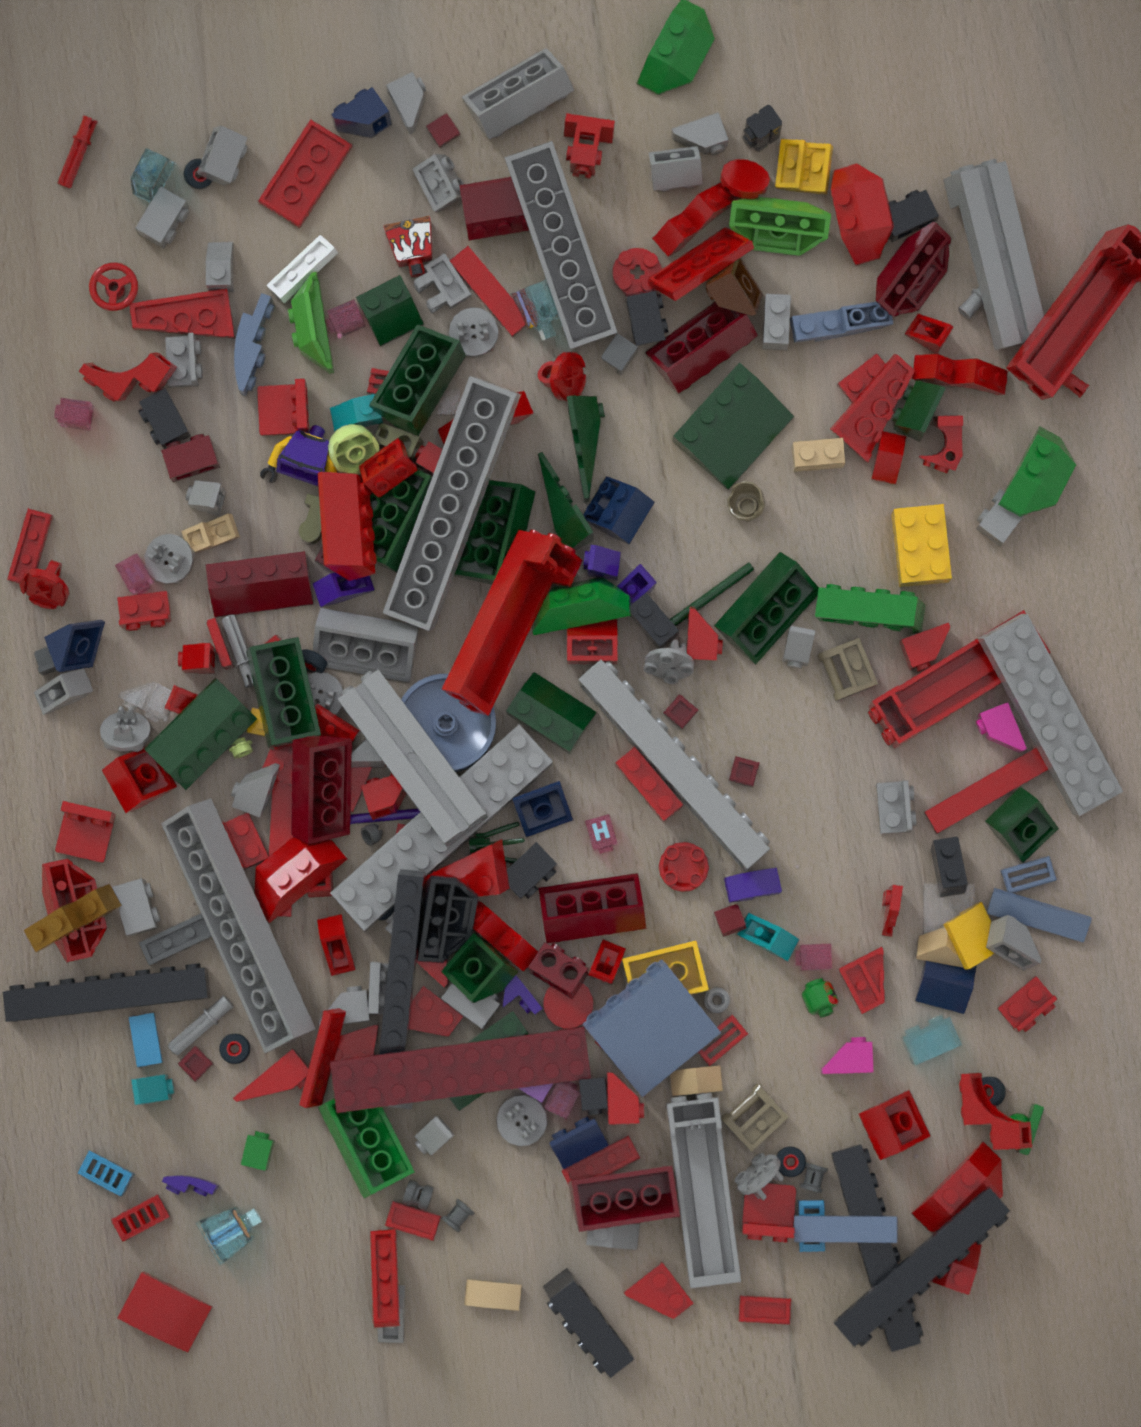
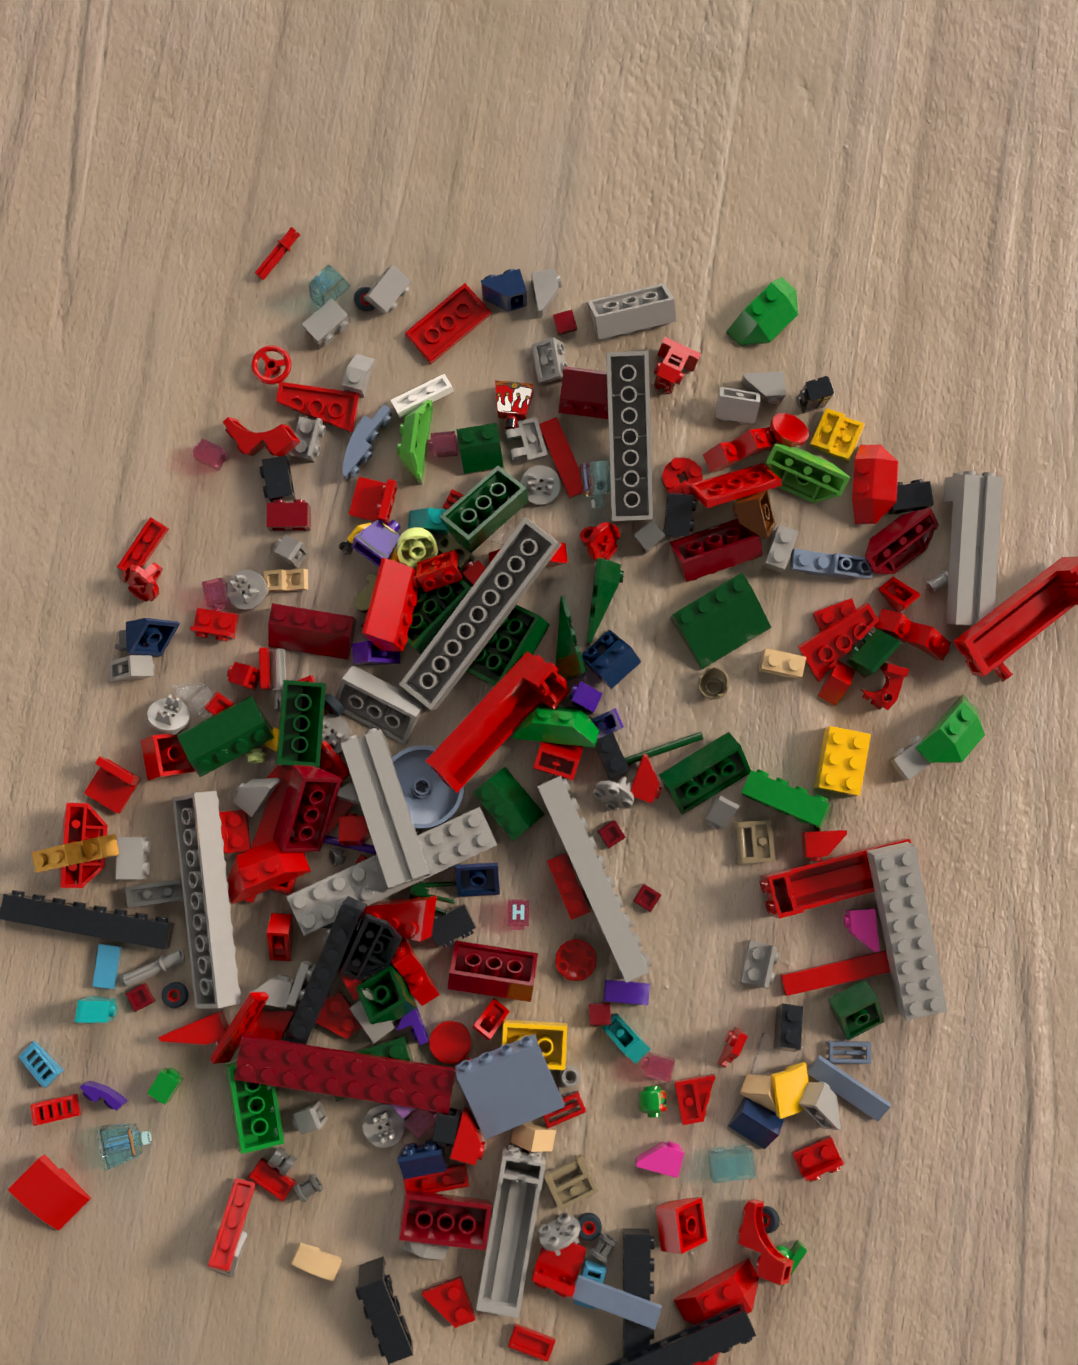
camera: 10 degrees right, 0 degrees up
dark red brick [528,942,588,999] -> none

